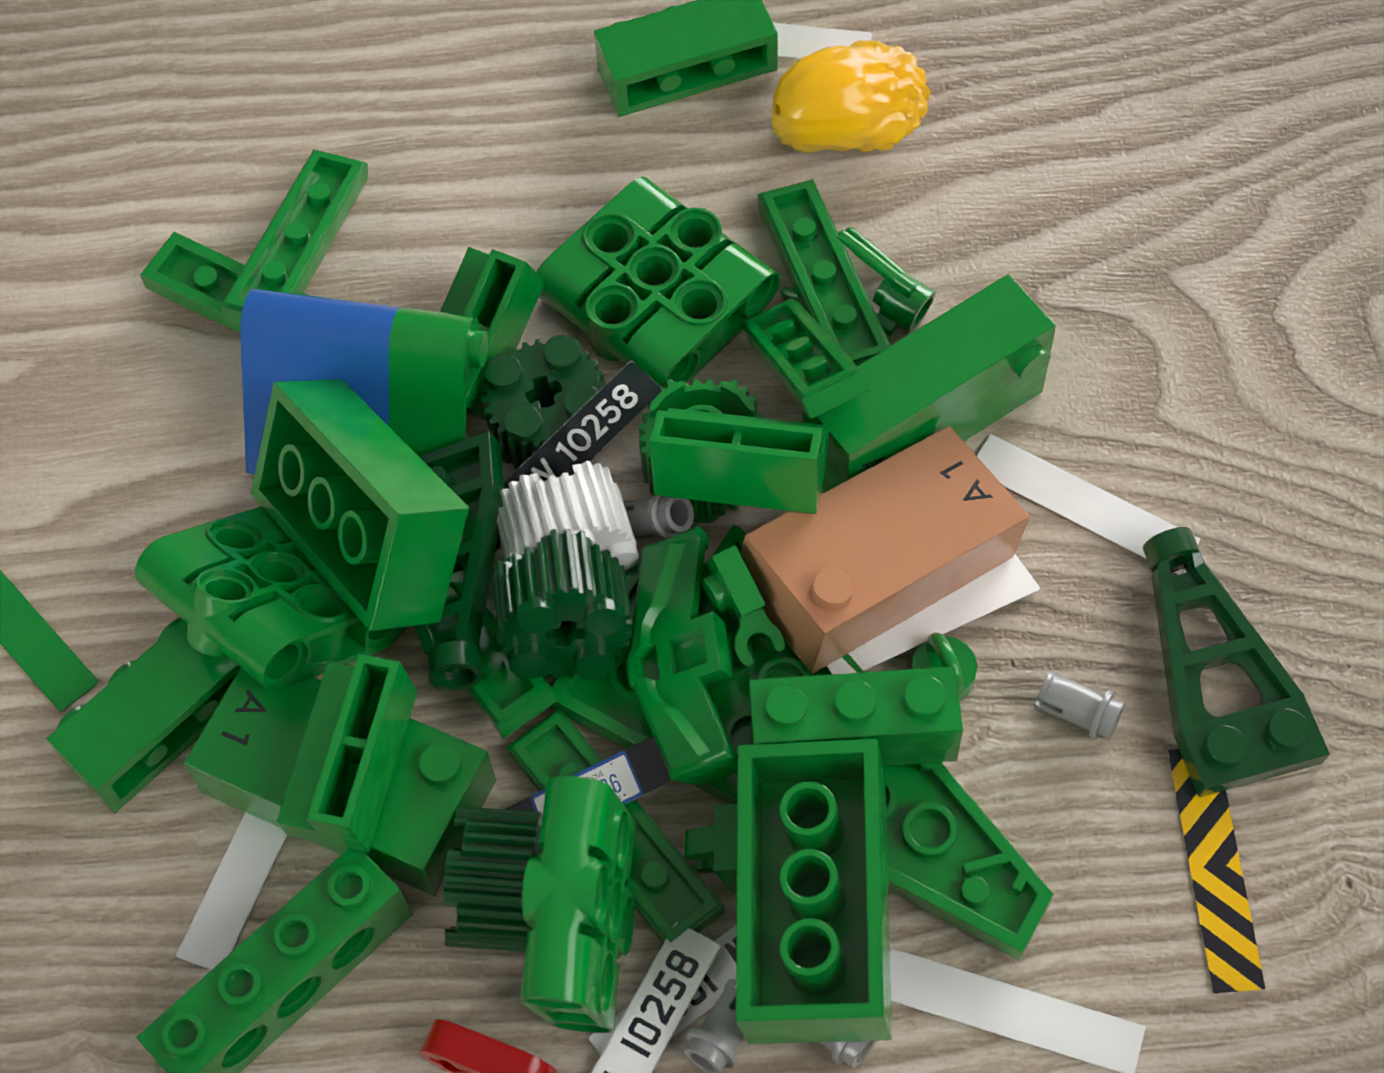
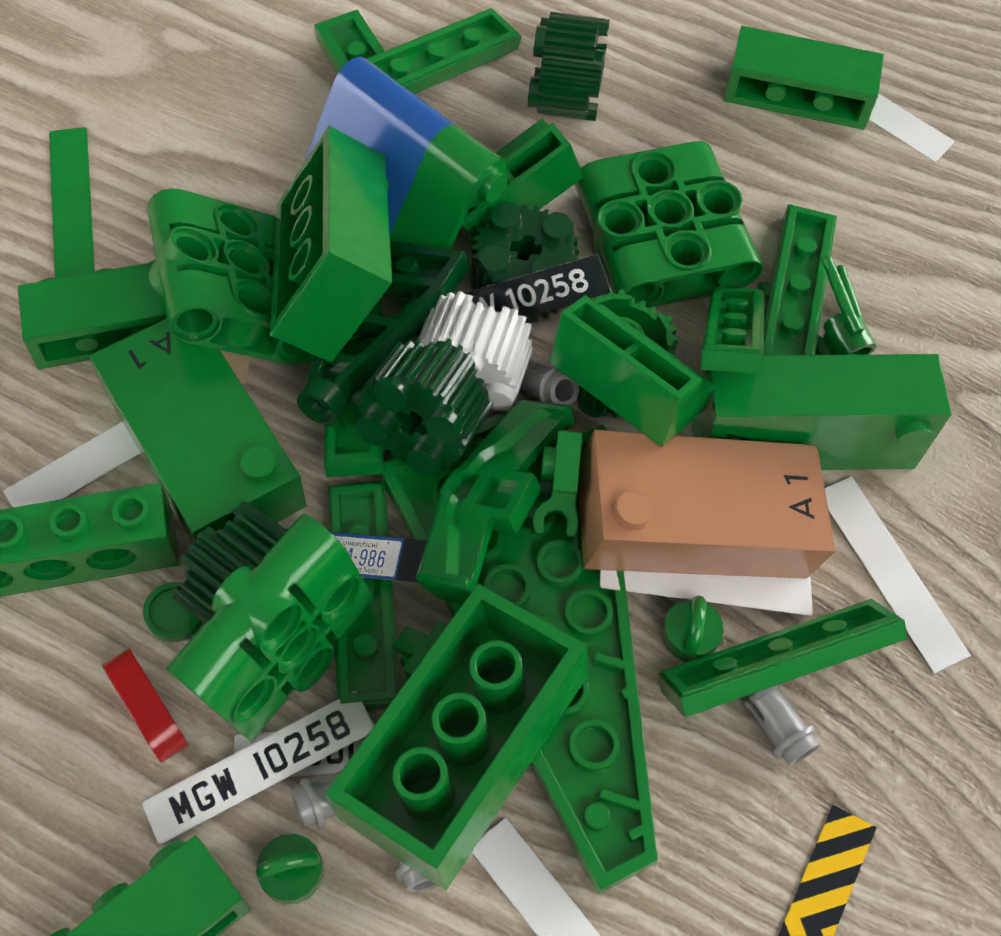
camera: 25 degrees right, 0 degrees up
green piece [276,654,418,853] -> none
green brick [749,666,963,766] -> none
yellow piece [771,40,931,154] -> none
dark green plate [1142,527,1330,797] -> none
none -> green piece [143,582,203,642]
none -> dark green brick [527,12,610,121]
none -> green tile [658,599,907,717]

